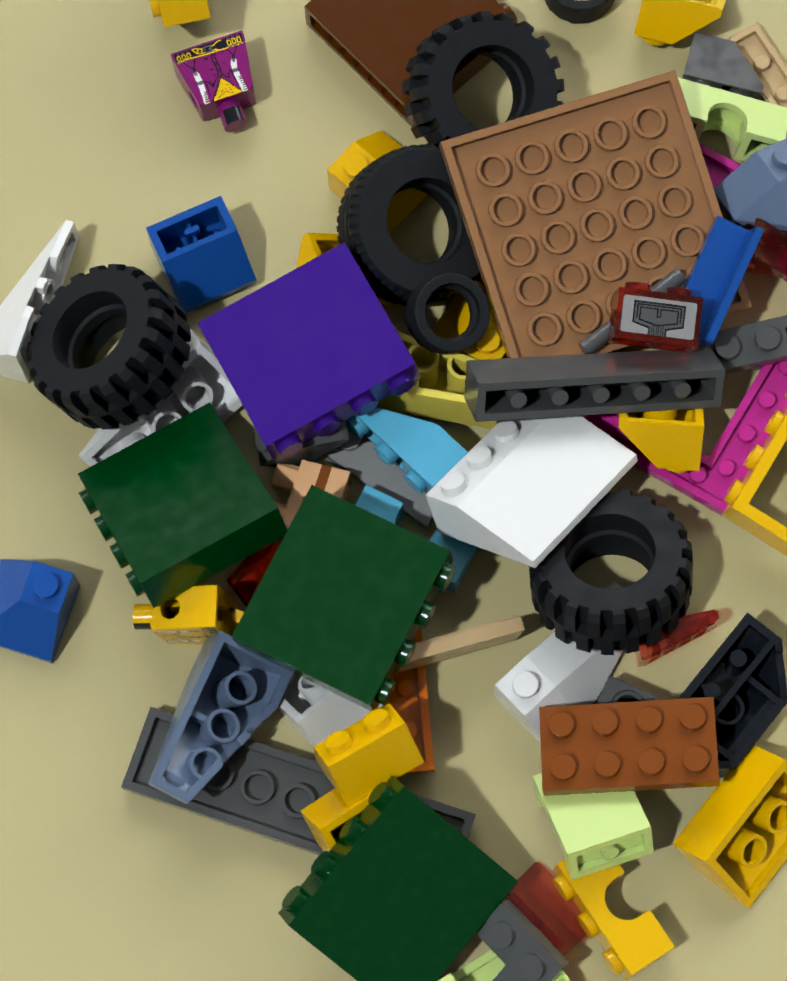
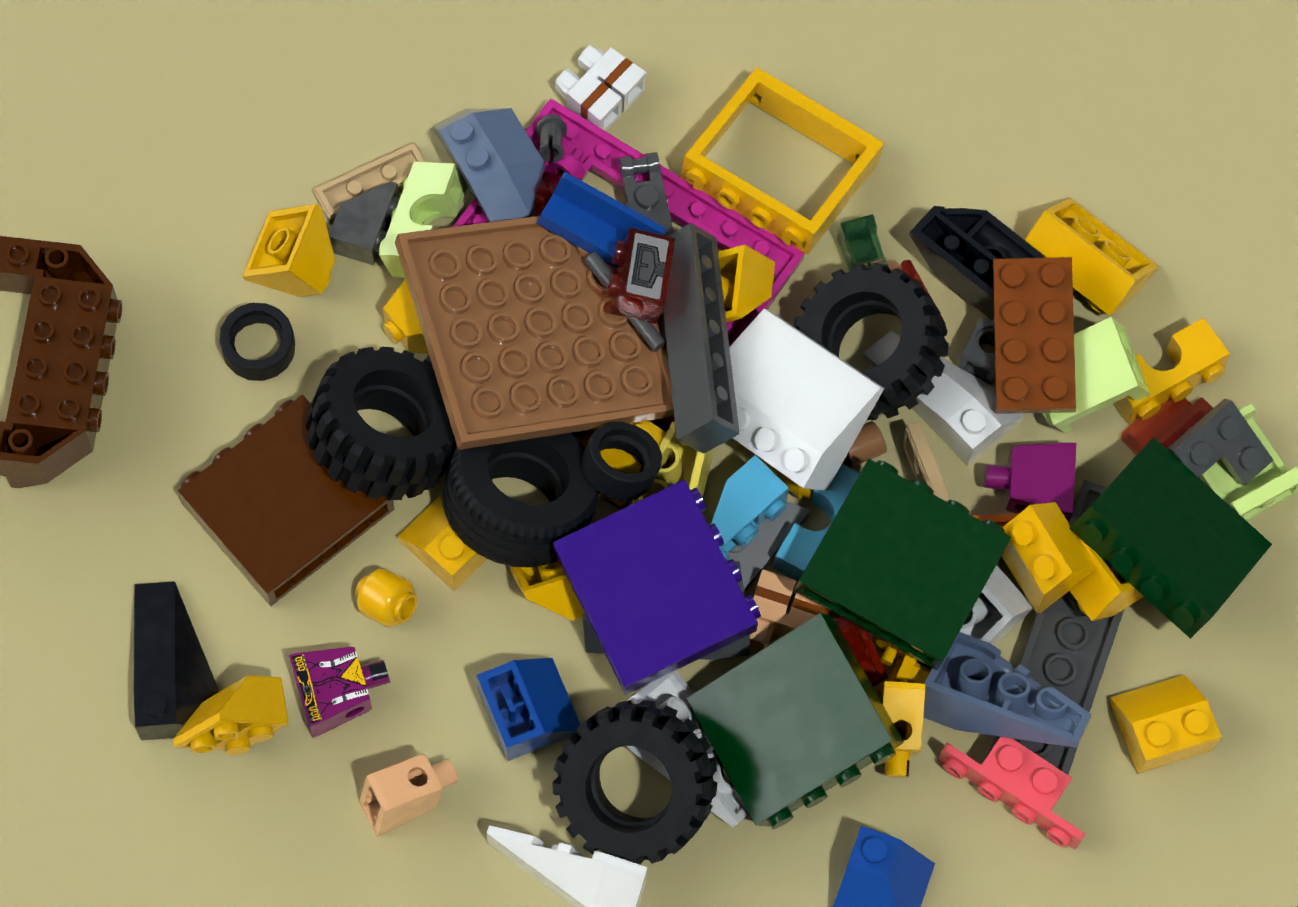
camera: 95 degrees left, 5 degrees down
none -> yellow head [356,568,417,627]
none -> light nougat torso [359,754,458,837]
none -> clear green leg [837,214,889,272]
none -> medium nougat beam [844,421,887,468]
none -> coral bracket [939,737,1085,849]
none -> magenta torso [984,442,1077,523]
none -> yellow slope [1109,675,1222,774]

